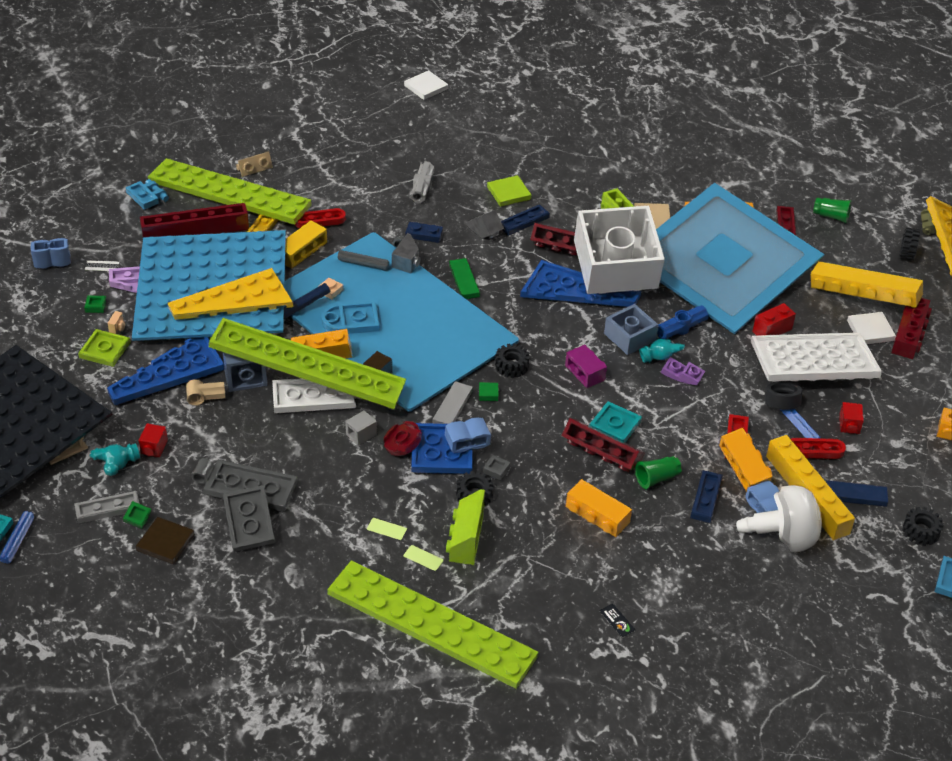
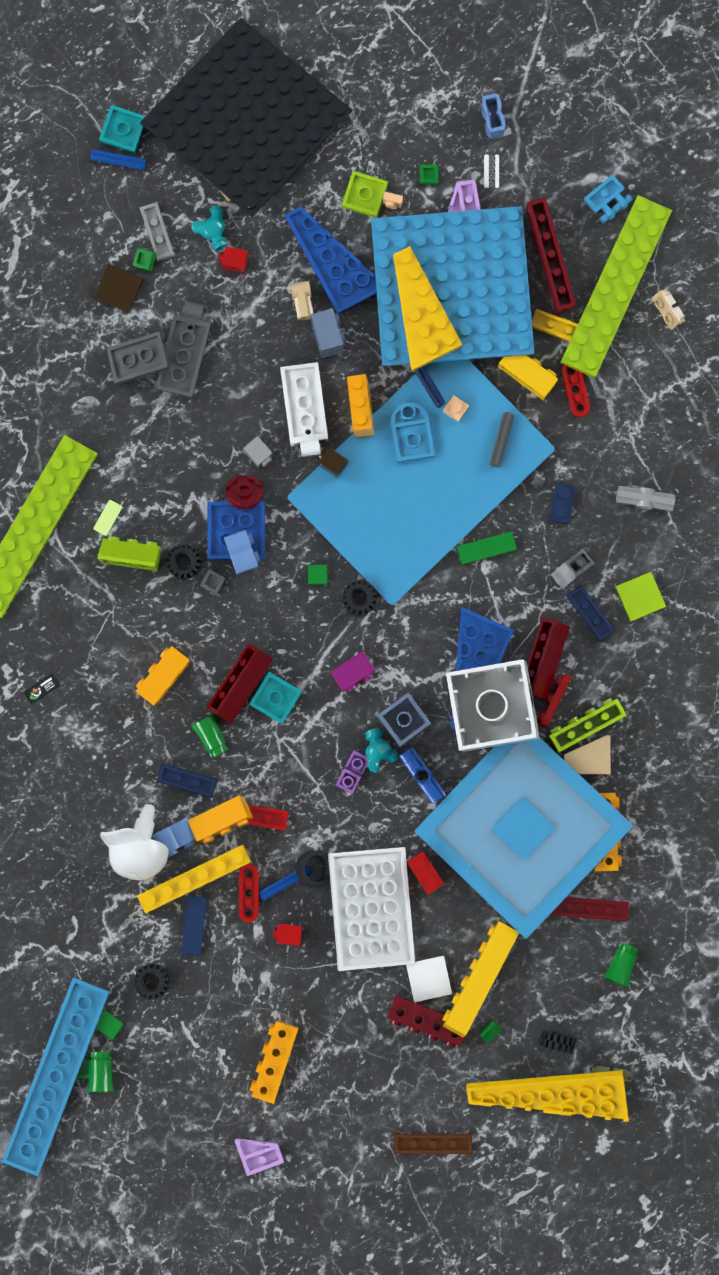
camera: 90 degrees right, 40 degrees up
lime plate [208,318,406,409] -> none
yellowish green sticker [367,518,407,540] -> none
flat silver slope [392,233,421,273] -> none
light grey tile [433,381,473,424] -> none

